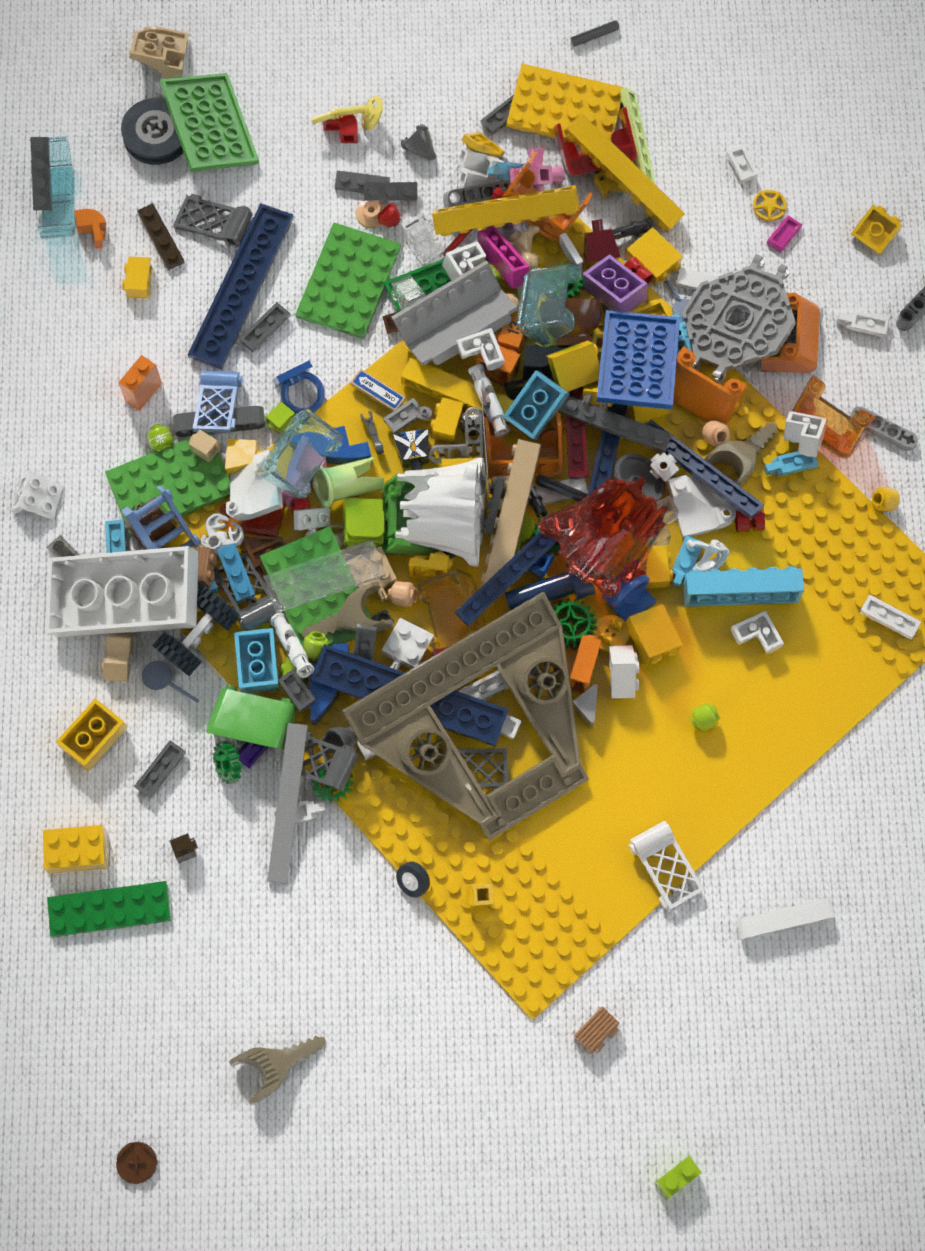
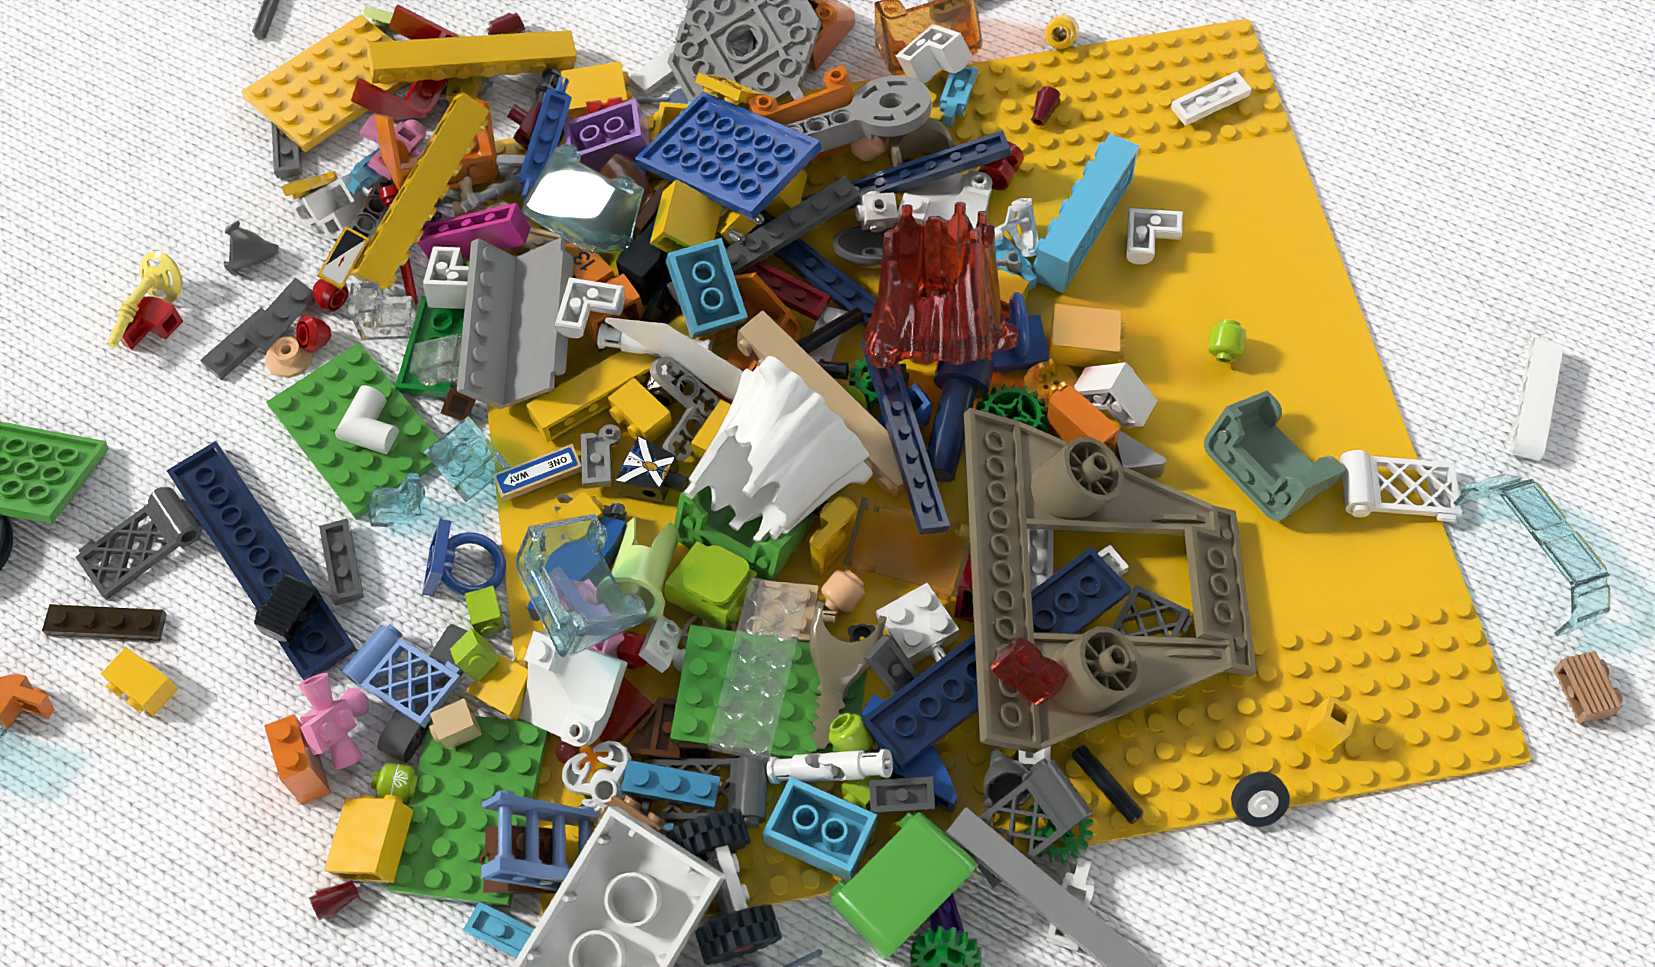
camera: 55 degrees left, 10 degrees down
none -> black brick [254,574,322,646]
none -> bright pink brick [298,673,369,770]
none -> dark red cone [308,880,360,920]
none -> red cone [313,279,349,312]
none -> slope [317,226,370,290]
none -> yellow brick [324,795,414,883]
none -> white brick [335,385,399,455]
none -> clear light blue brick [367,473,425,527]
none -> clear light blue brick [424,416,510,502]
none -> lime brick [450,628,499,682]
none -> light grey piece [460,167,525,213]
none -> dark red brick [486,12,525,35]
none -> blue plate [518,77,572,201]
none -> yellow brick [557,490,605,537]
none -> yellow plate [695,72,765,110]
none -> light grey beam [786,75,932,153]
none -> light grey hand [984,251,1021,273]
none -> clear red brick [991,638,1068,705]
none -> dark red cone [1031,86,1061,127]
none -> black axle [1072,745,1144,824]
none -> sand green windscreen [1204,390,1347,521]
none -> clear light blue windscreen [1453,474,1610,637]

